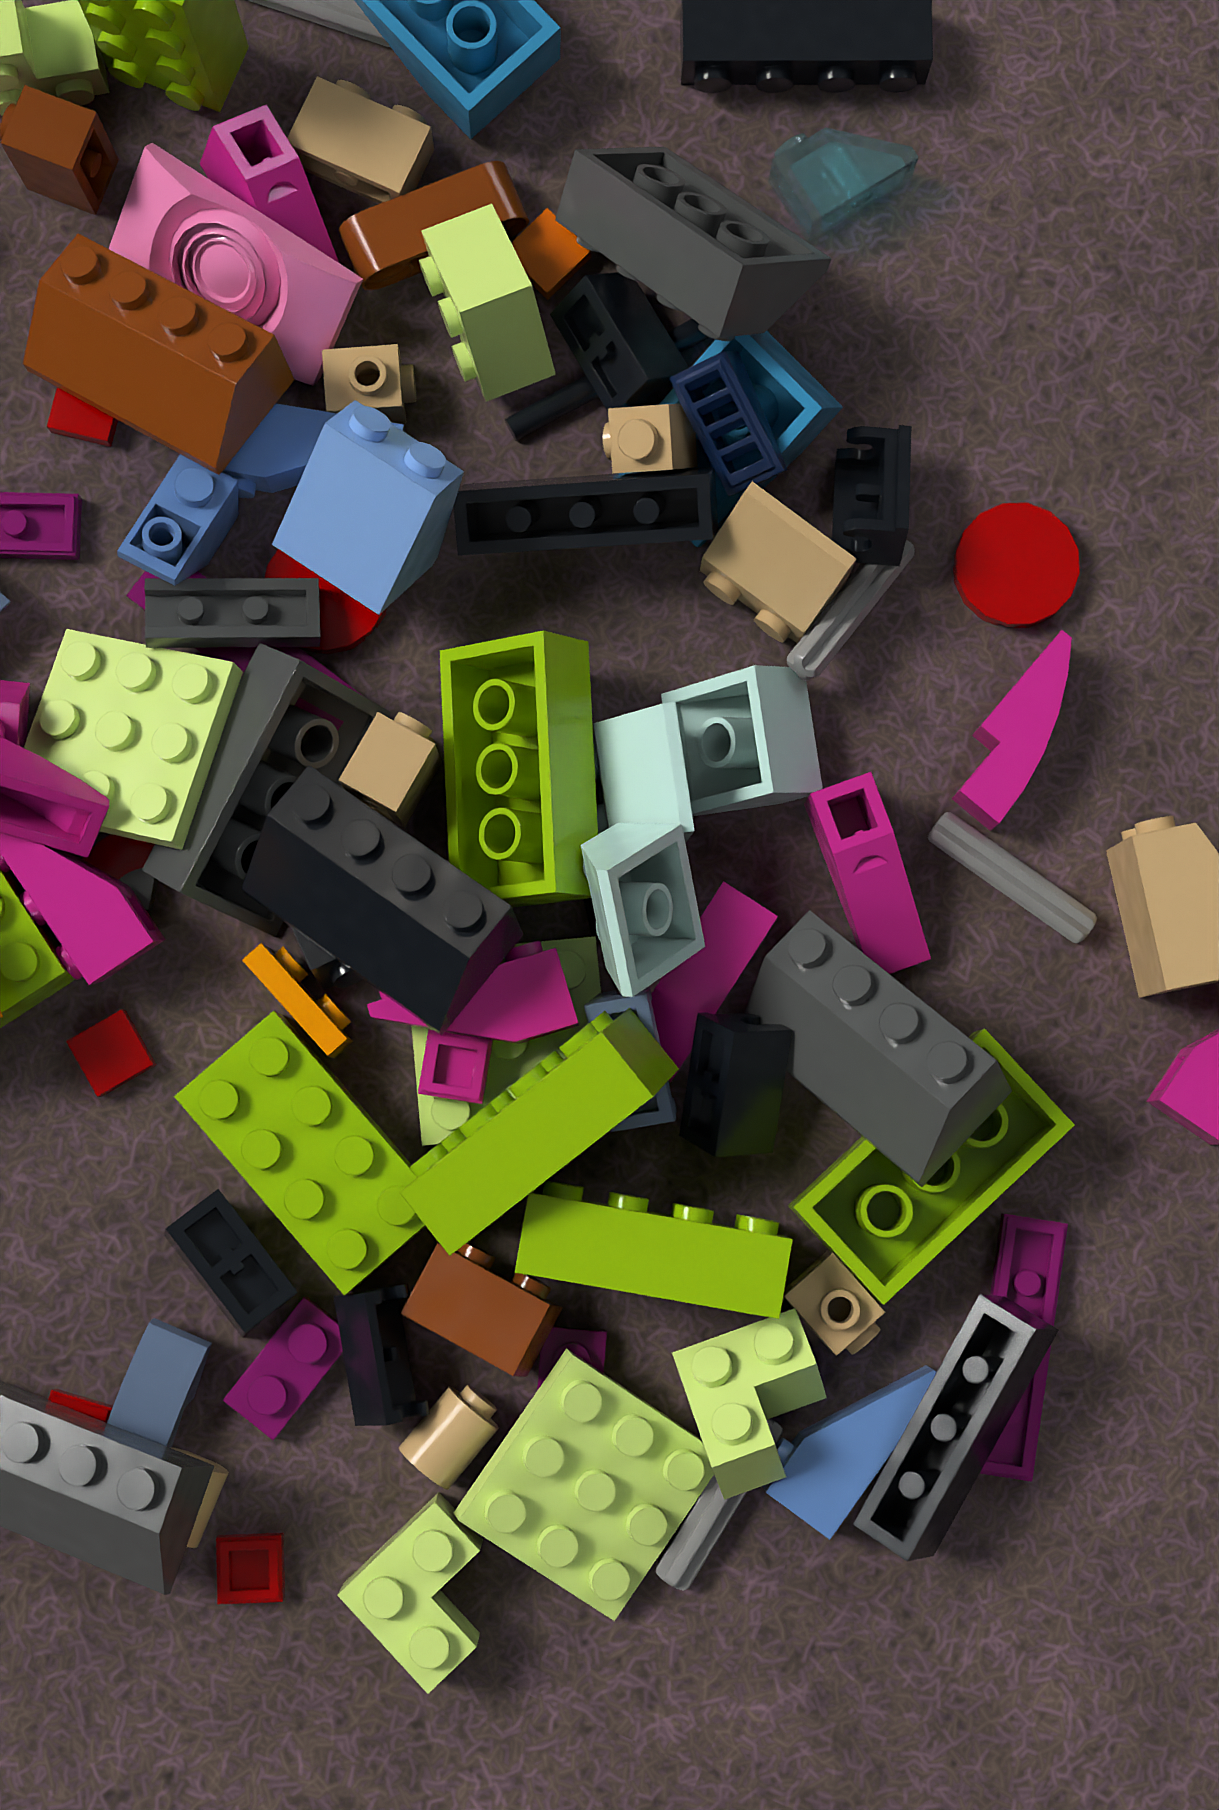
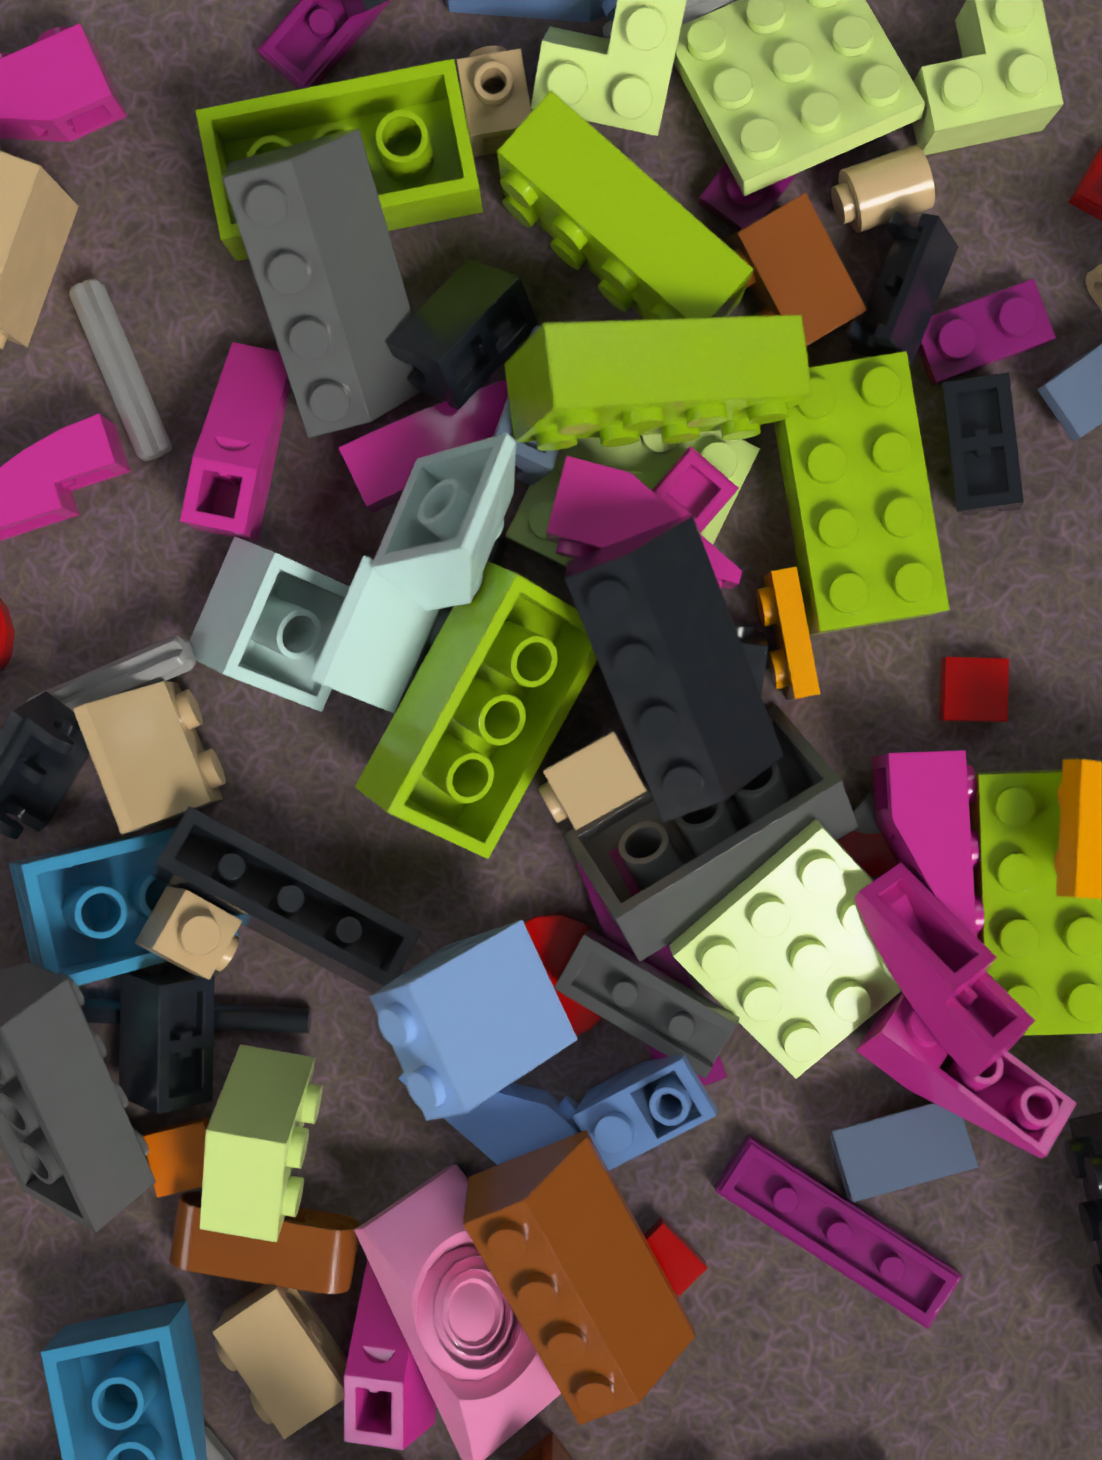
camera: 145 degrees left, 5 degrees up
tan brick [322,344,417,423] -> none
dark blue slope [670,351,788,497] -> none

